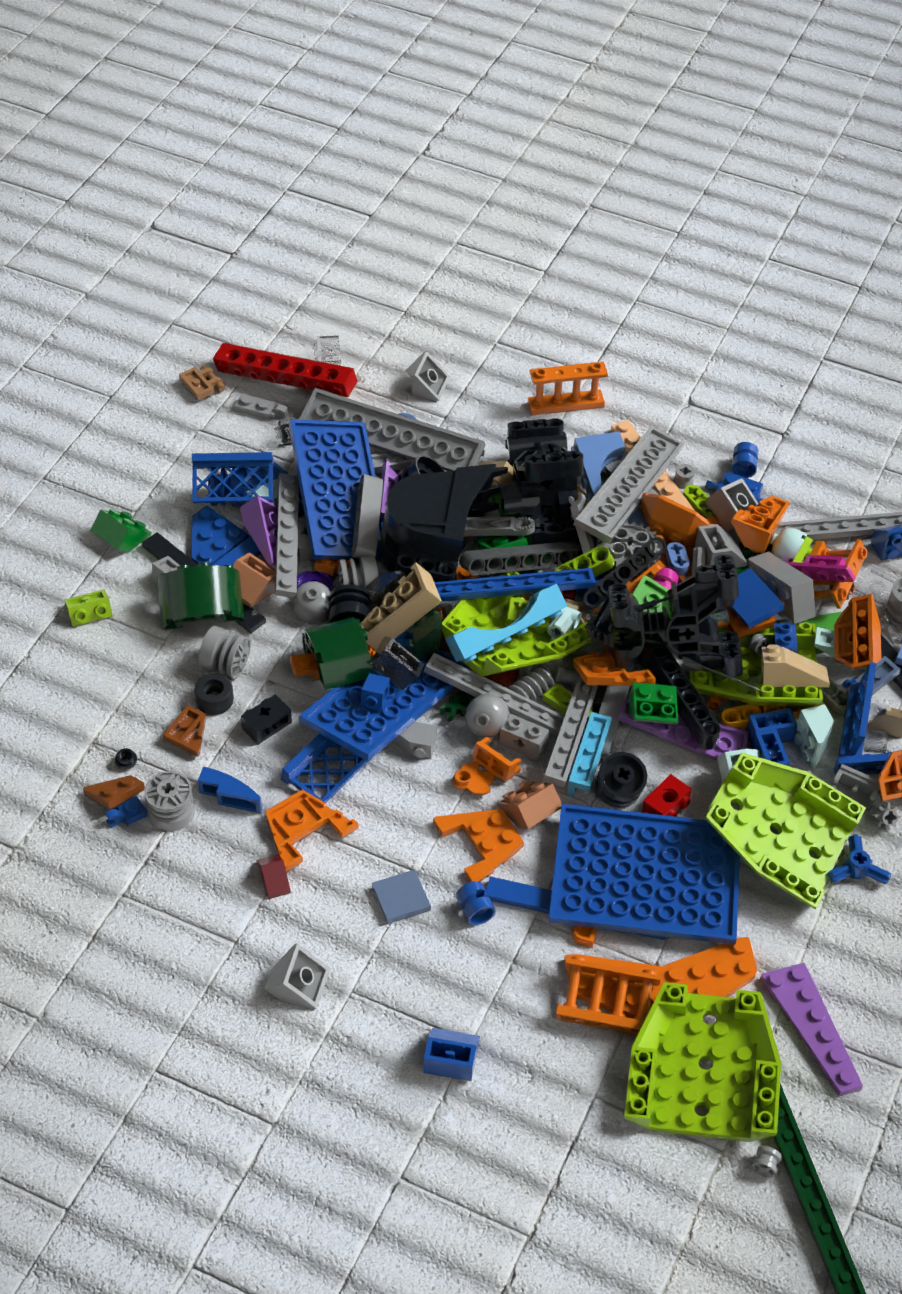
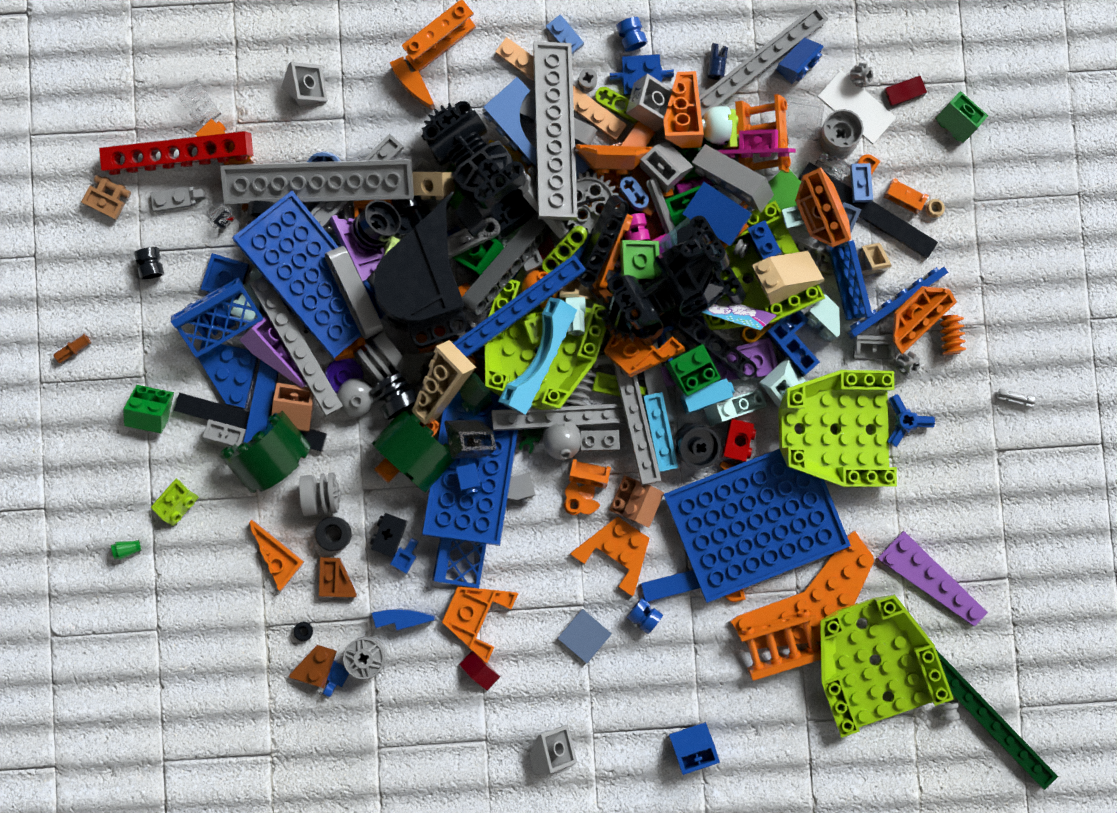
camera: 30 degrees left, 35 degrees up
none -> dark orange axle [53,333,91,363]
none -> green cone [111,540,142,560]
none -> black wheel [134,247,164,280]
none -> orange wing [249,520,305,591]
none -> orange slope [389,56,435,110]
none -> blue plate [390,538,419,574]
none -> medium blue plate [546,14,584,54]
none -> medium azure window [680,378,735,415]
none -> light aqua slope [704,389,767,427]
none -> dark blue hinge [708,43,728,80]

